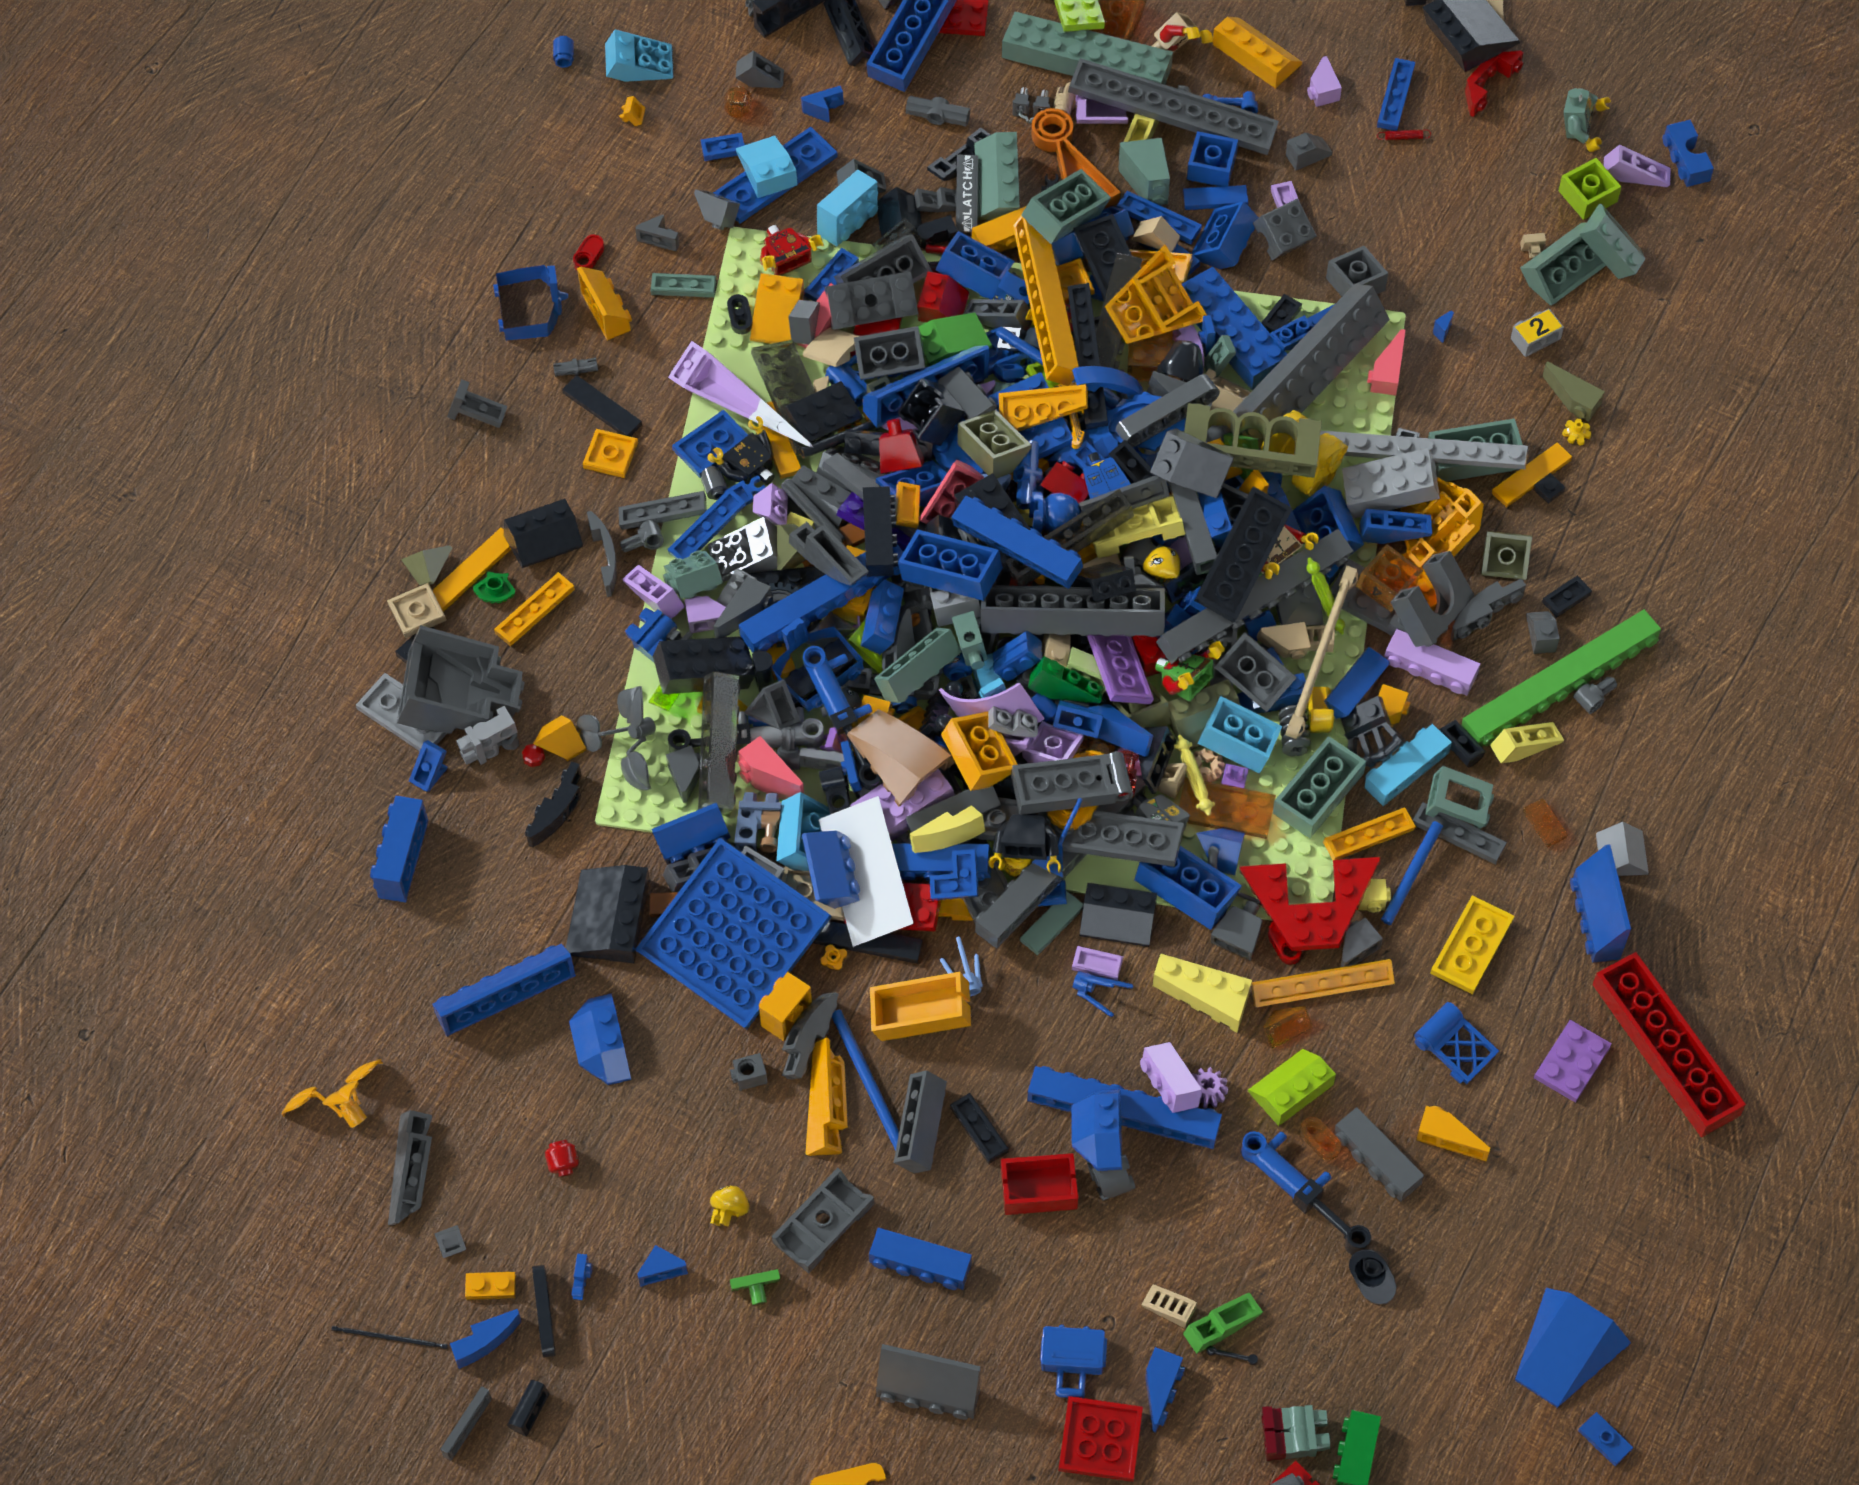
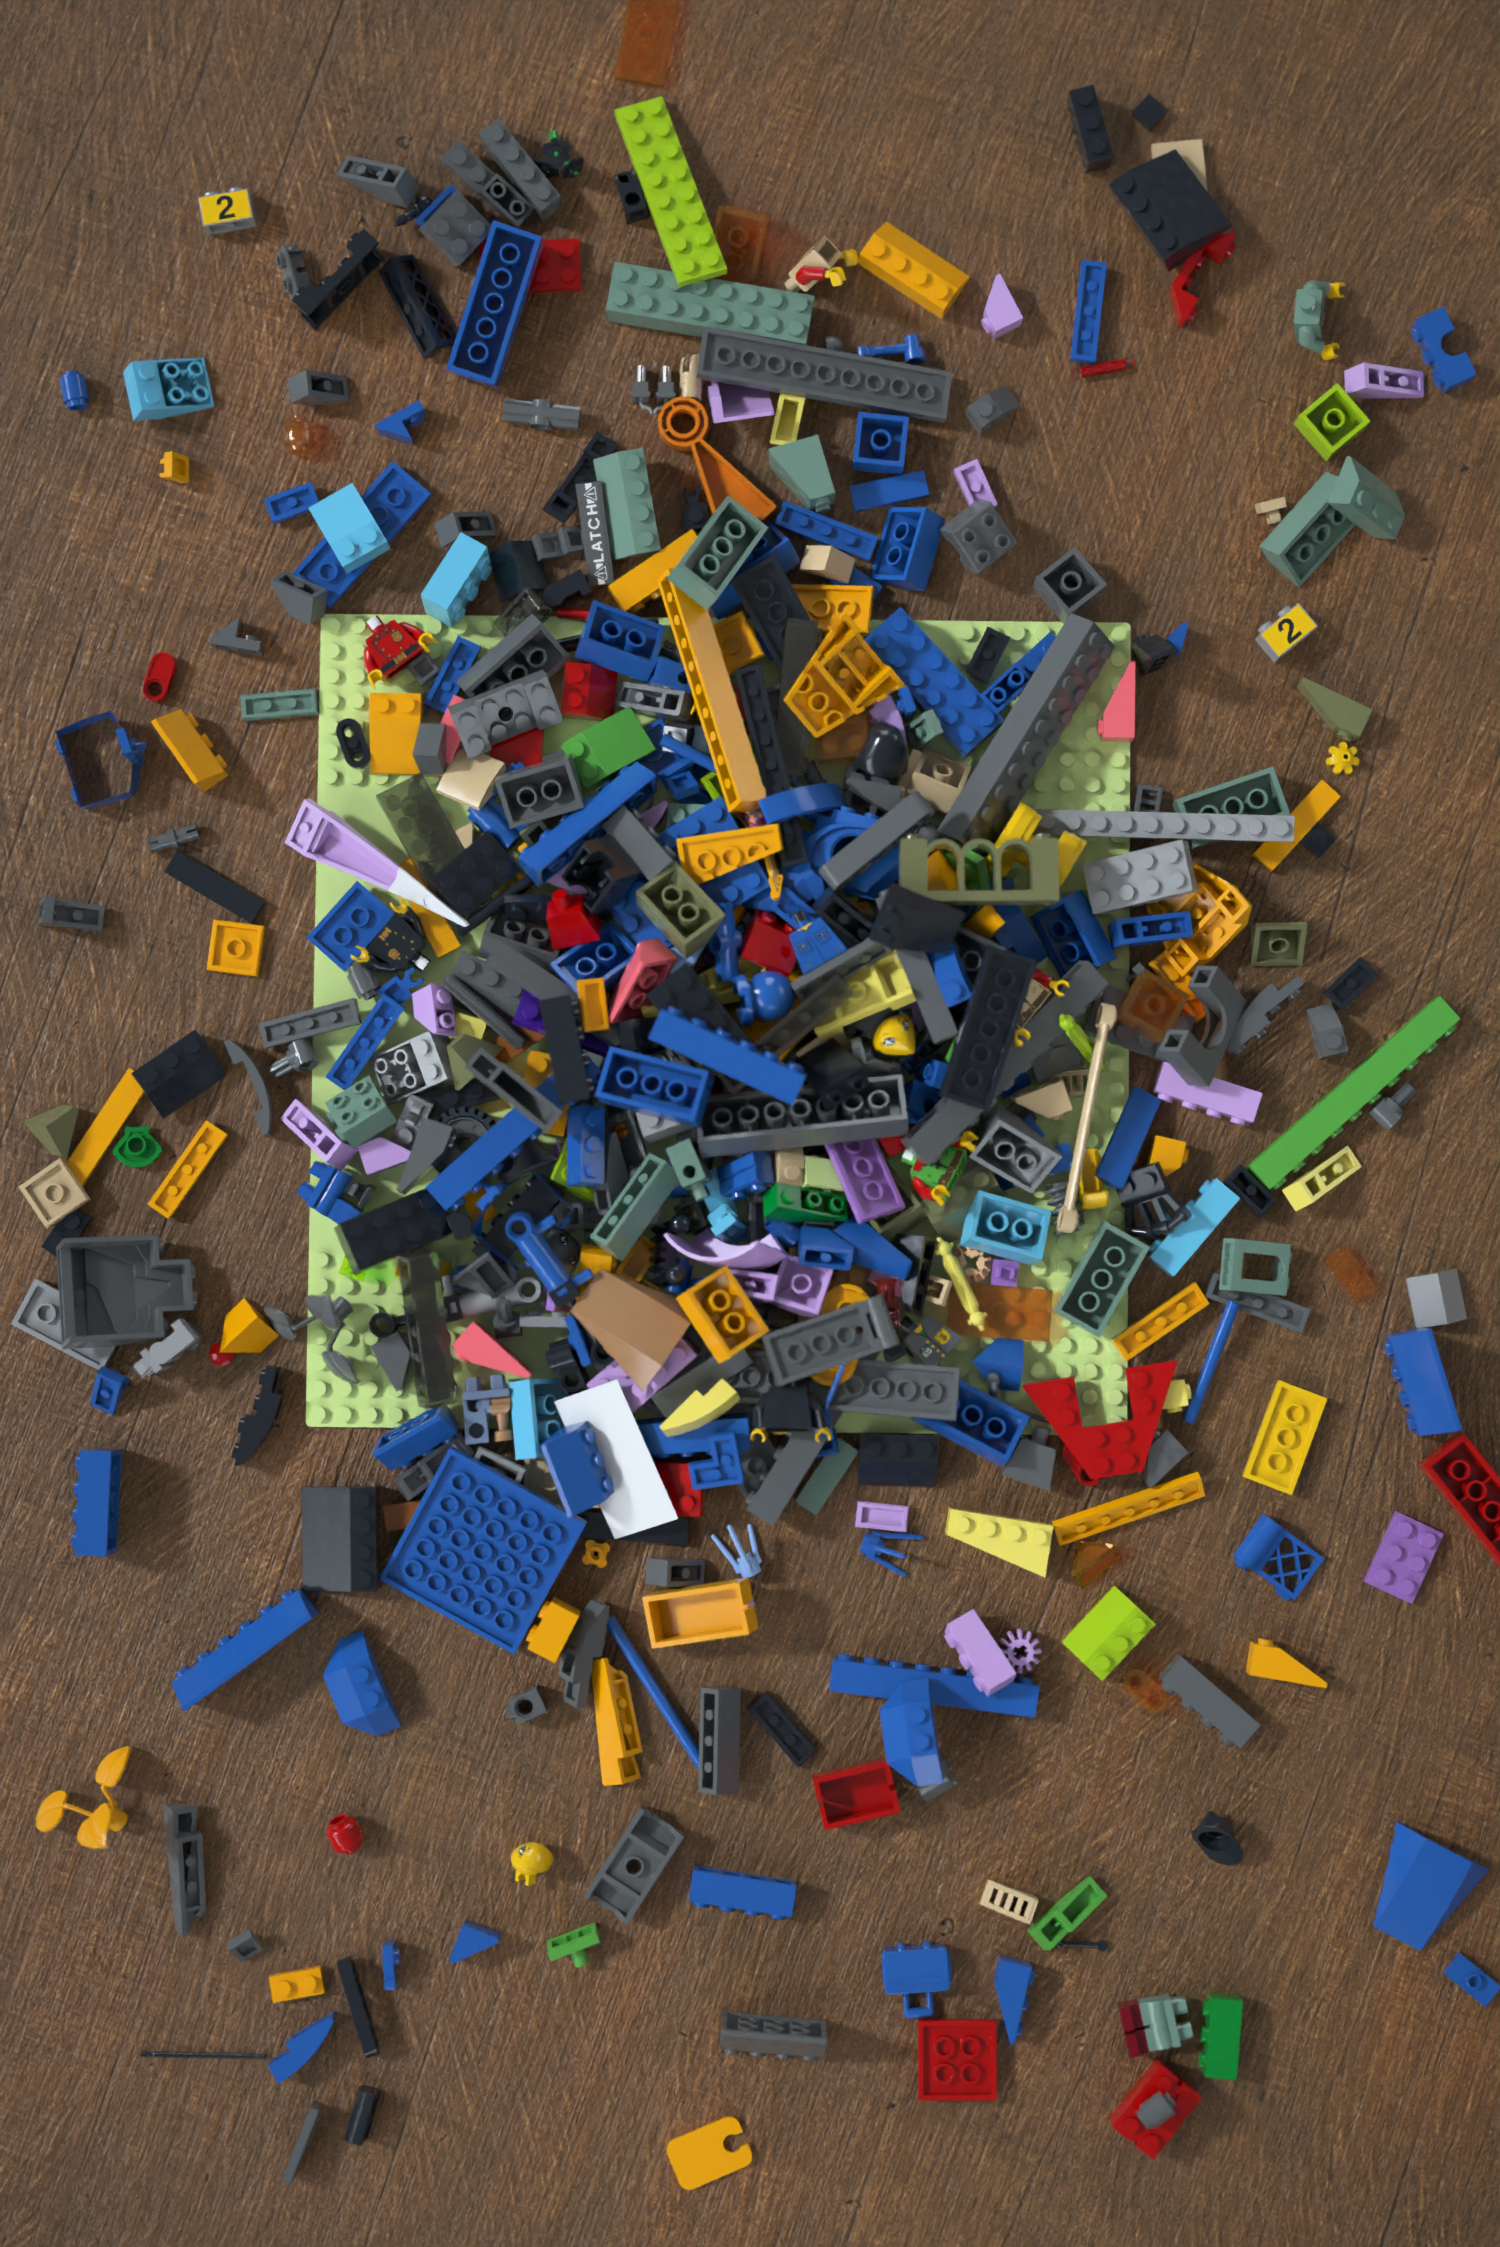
camera: 10 degrees left, 25 degrees up
light grey slope [988,706,1038,737] -> none
piece [1241,1131,1371,1255] -> none
none -> dark grey tile [406,651,441,687]
none -> dark grey slope [645,1557,705,1587]
none -> black slope [1131,633,1176,676]

